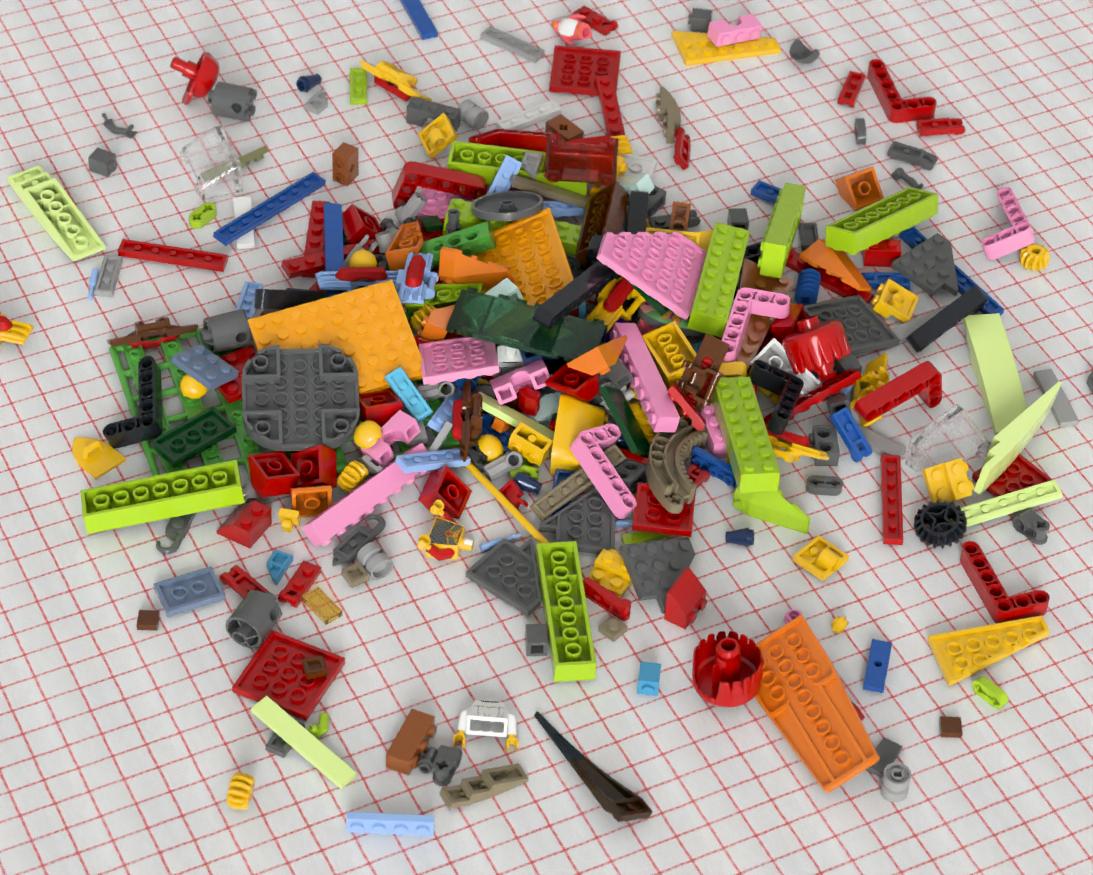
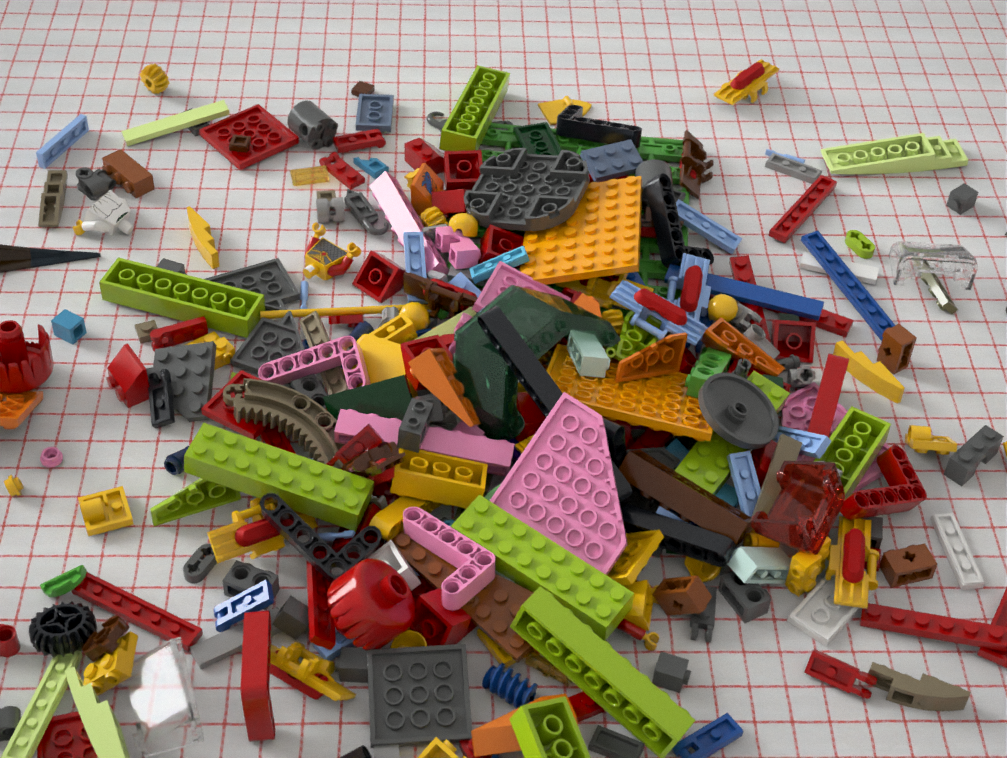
camera: 115 degrees right, 0 degrees up
lime arm [307,713,330,738] -> none
light grey wheel [458,99,489,130] -> none
none -> bright green tile [40,565,87,597]
none -> reddish brown plate [82,615,129,662]
none -> black hinge [148,368,175,429]
none -> yellow slope [186,206,220,269]
none -> dark grey brick [397,398,433,453]
none -> yellow slope [833,340,905,403]

